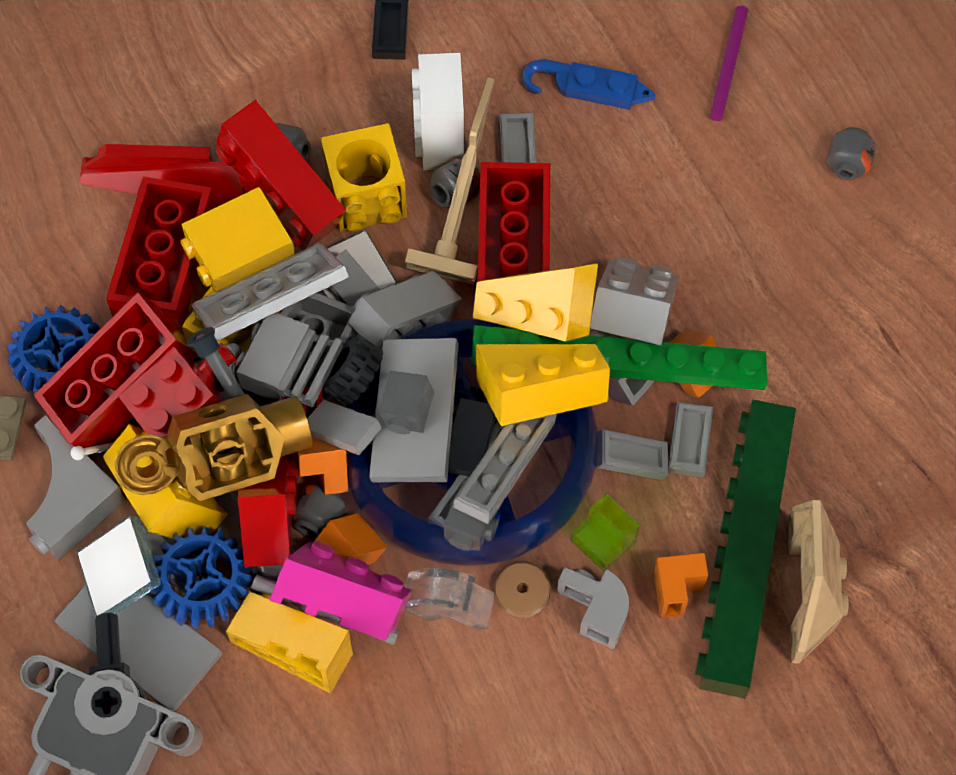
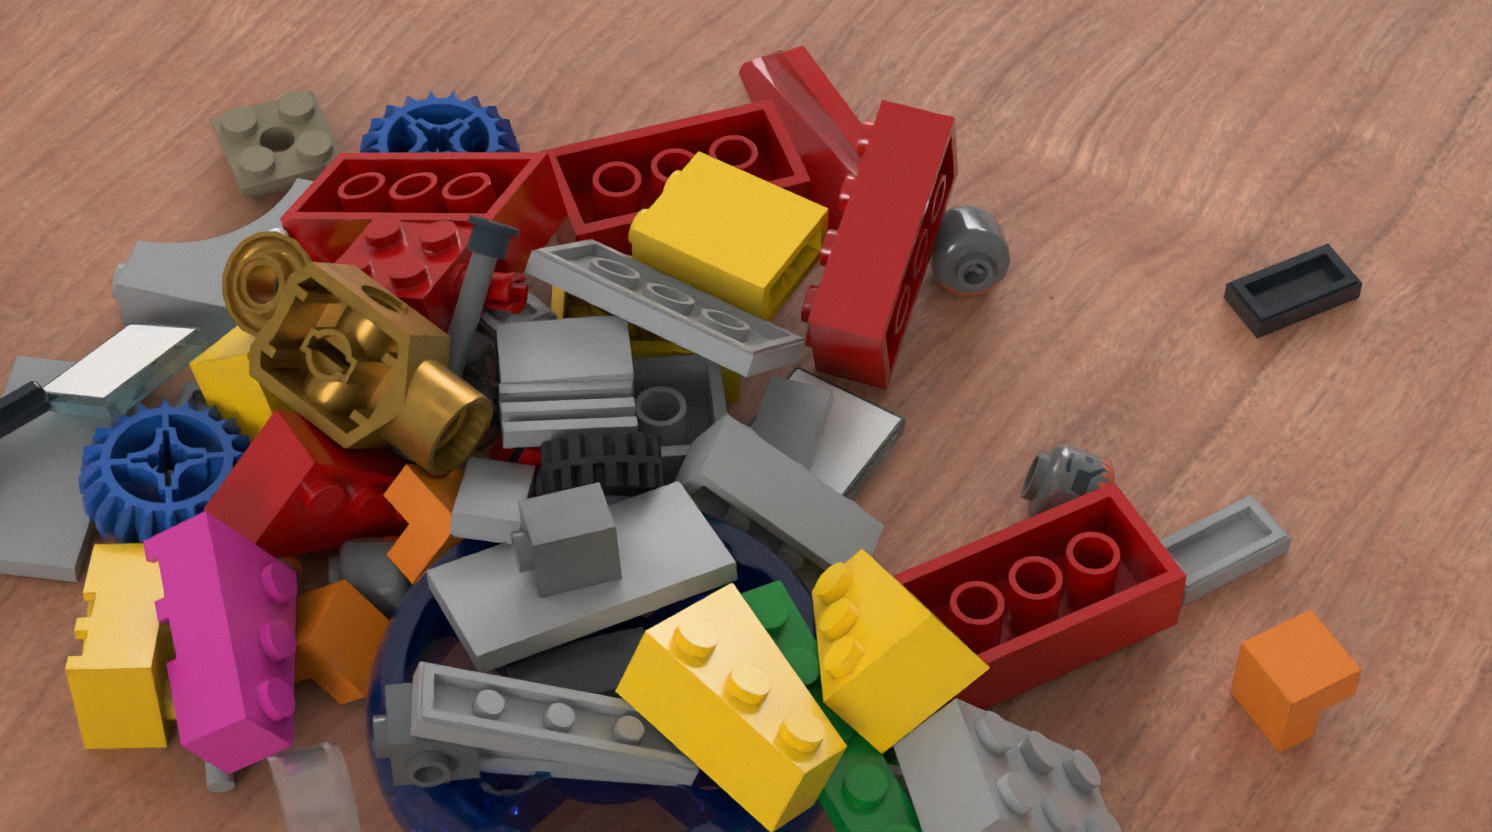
camera: 60 degrees right, 15 degrees down
yellow brick [321,123,407,232] -> none
tan piece [405,77,495,286] -> none
white brick [412,53,464,170] -> none
blue plate [522,59,655,110] -> none
none -> orange piece [1230,609,1362,753]

